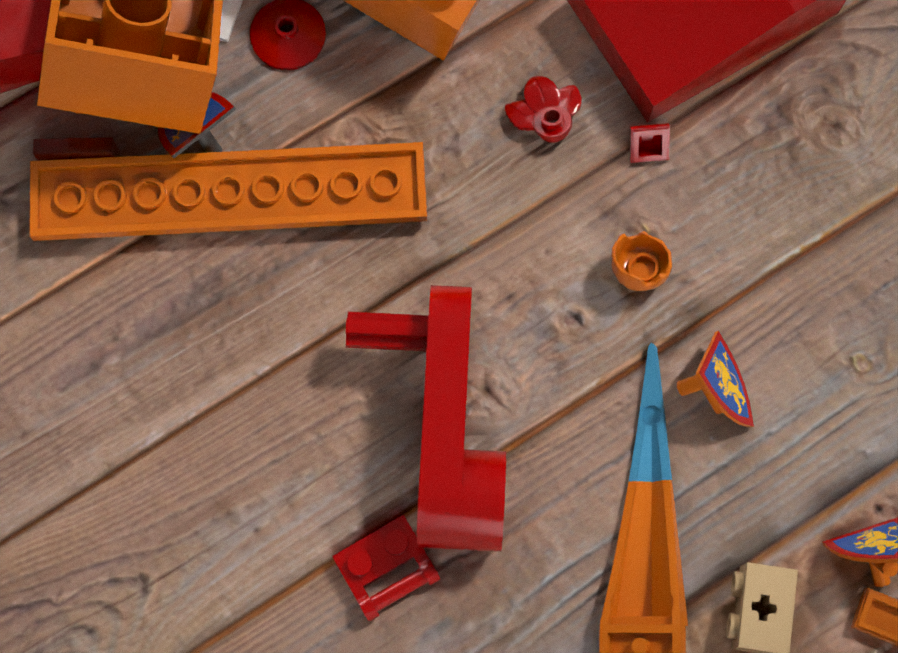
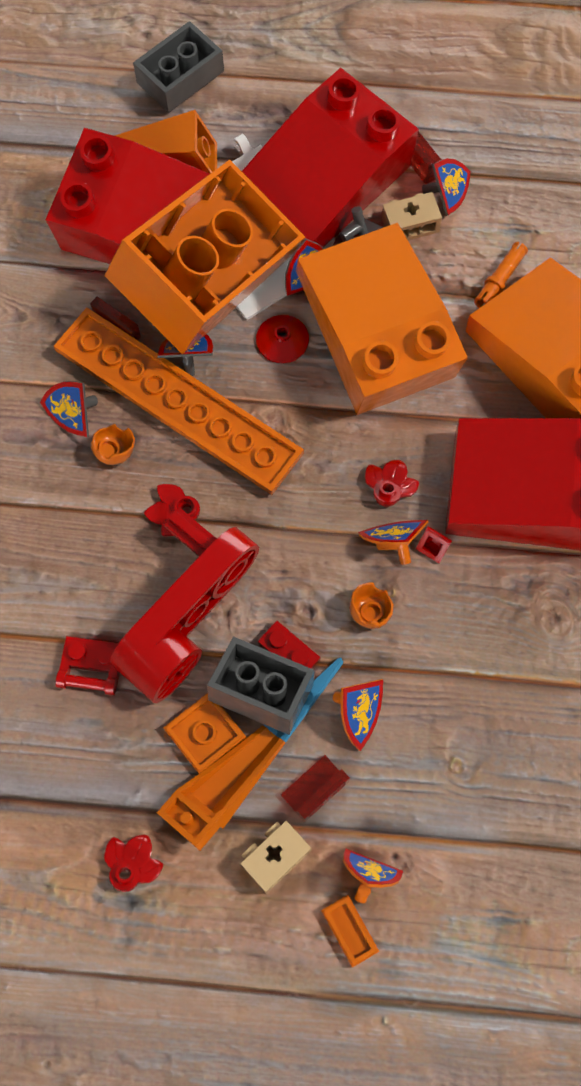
camera: 40 degrees right, 5 degrees down
none -> shield [40,381,98,437]
none -> orange hair [91,424,135,465]
none -> red plate [144,484,200,536]
none -> orange tile [163,693,246,774]
none -> dark grey brick [207,636,315,735]
none -> red plate [258,621,321,669]
none -> clear red panel [281,755,350,823]
none -> shield [358,520,428,565]

